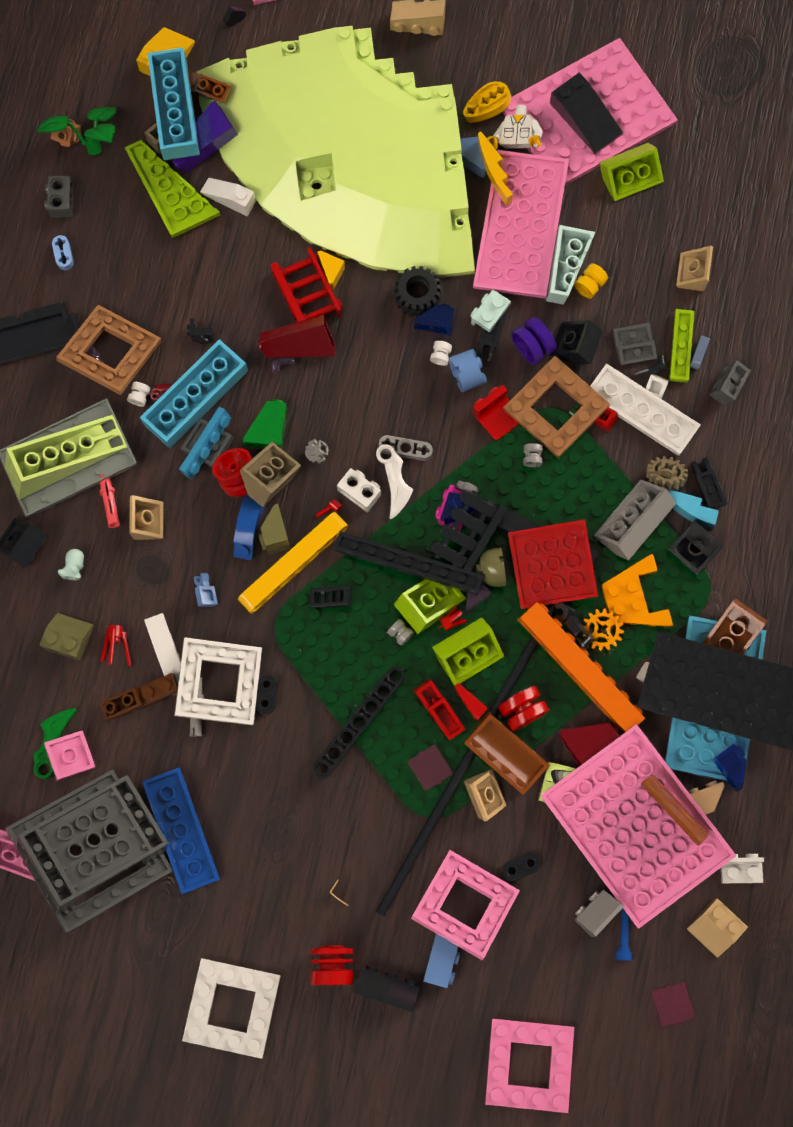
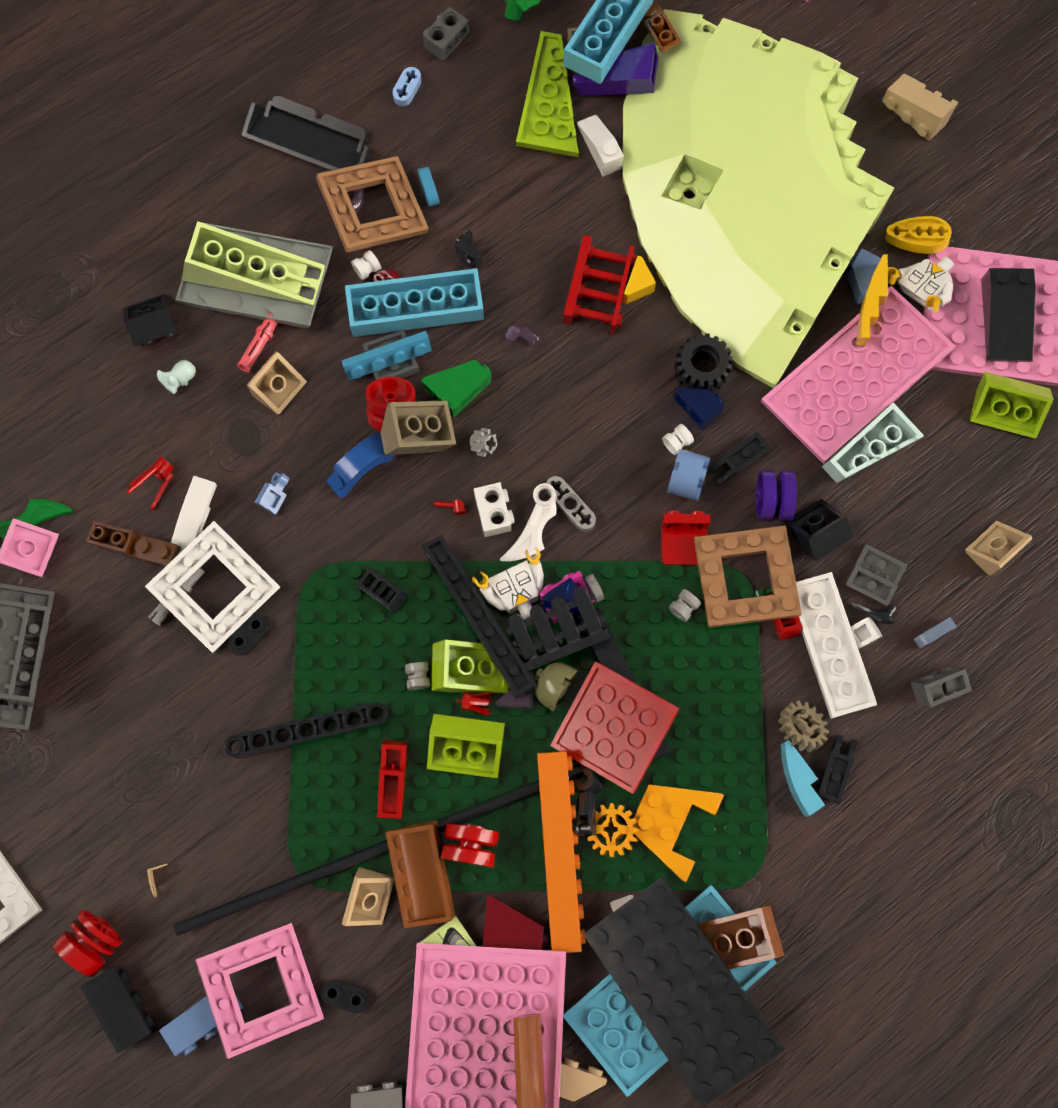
camera: 35 degrees right, 0 degrees up
olive slope [40,613,94,661] -> none
blue plate [142,767,220,895] -> none
yellow beam [238,512,348,614] -> none
dark red slope [258,315,336,358] -> none
olive slope [259,504,291,555] -> none
clear pink piece [407,744,453,791] -> none
red slope [455,683,487,722] -> none
light aqua bracket [470,290,511,332] -> none
yellow wheel [574,263,608,299] -> none
light grey slope [593,480,676,560] -> none
black slope [668,520,724,575] -> none
lime plate [669,309,694,383] -> none
clear blue slope [712,744,746,792] -> none
none -> dark azure beam [417,166,440,207]
none -> white torso [472,547,544,620]

